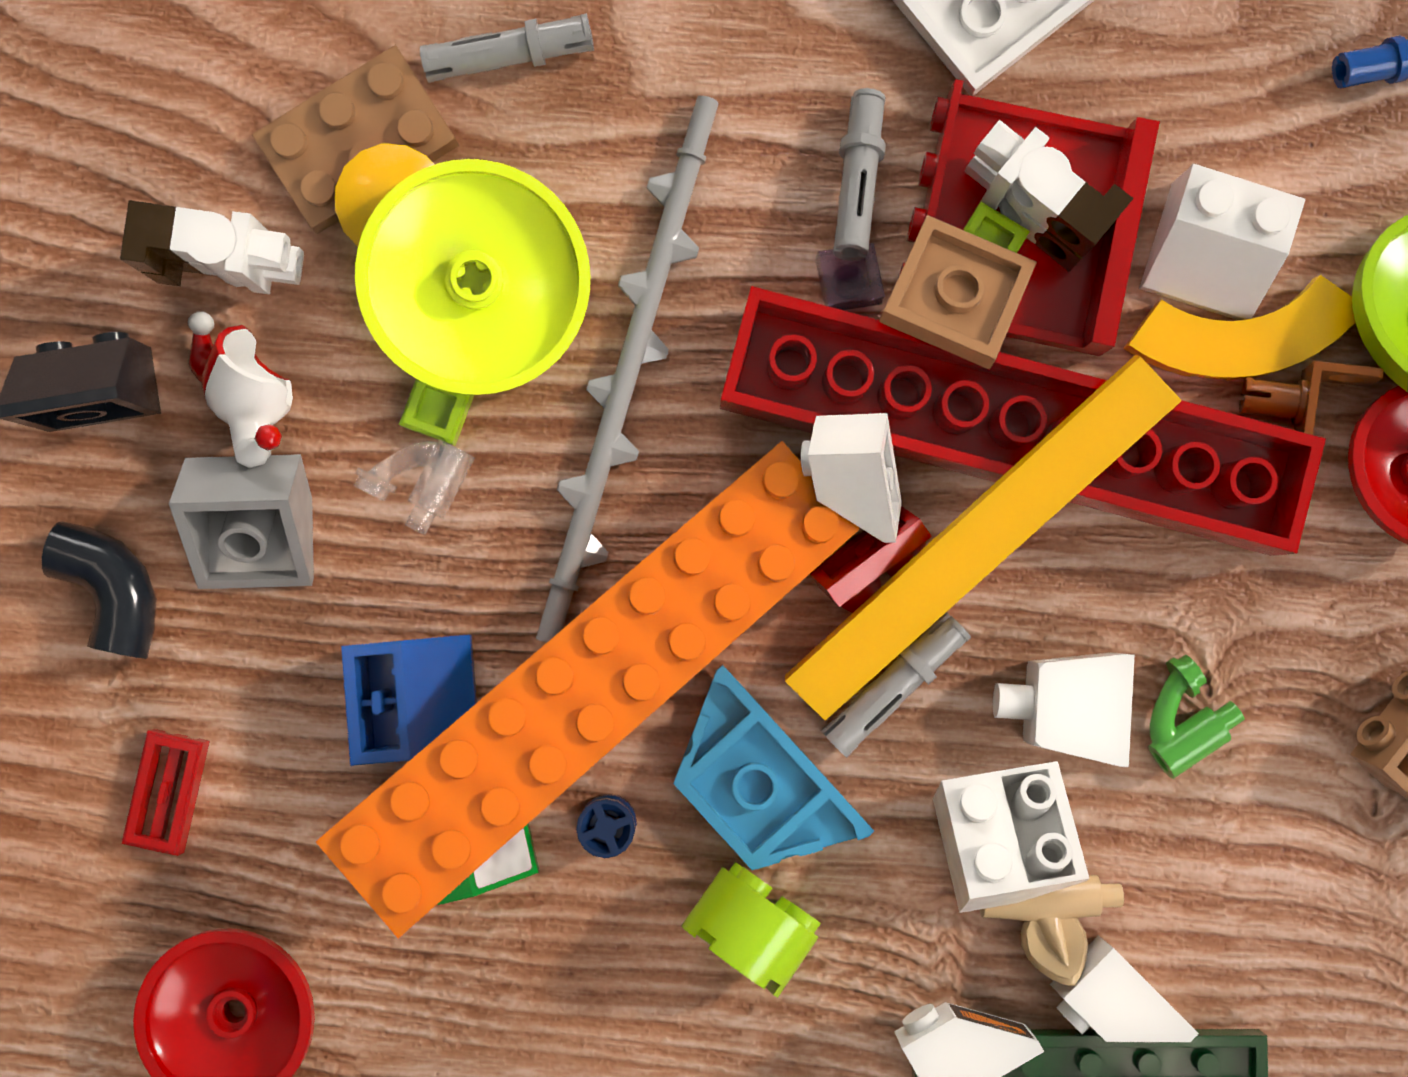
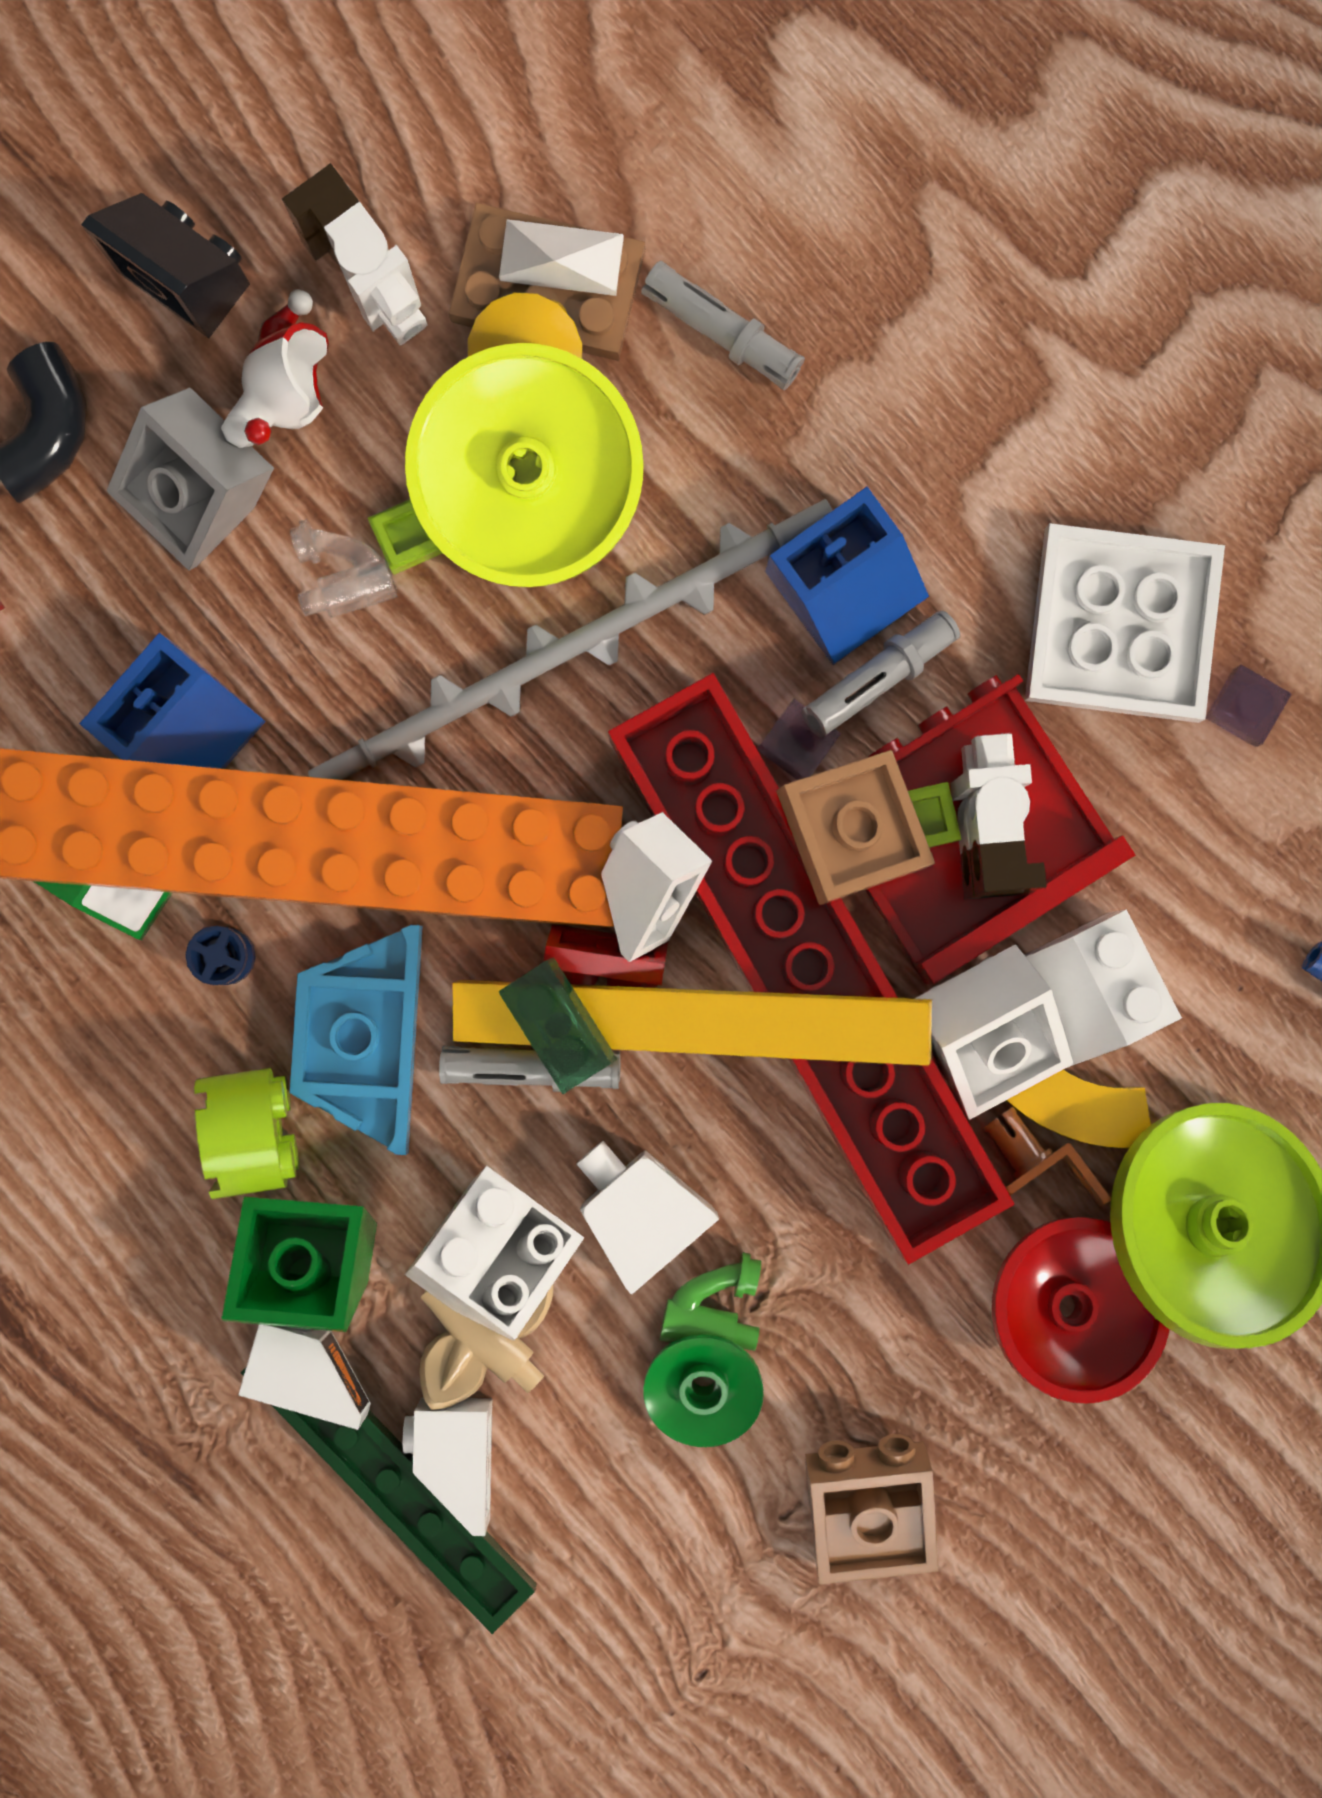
camera: 40 degrees right, 0 degrees up
none -> green slope [221,1197,377,1332]
none -> clear green plate [498,957,618,1094]
none -> white slope [499,219,624,296]
none -> green dish [643,1335,764,1447]
none -> blue slope [765,486,929,665]
none -> white slope [915,944,1074,1120]

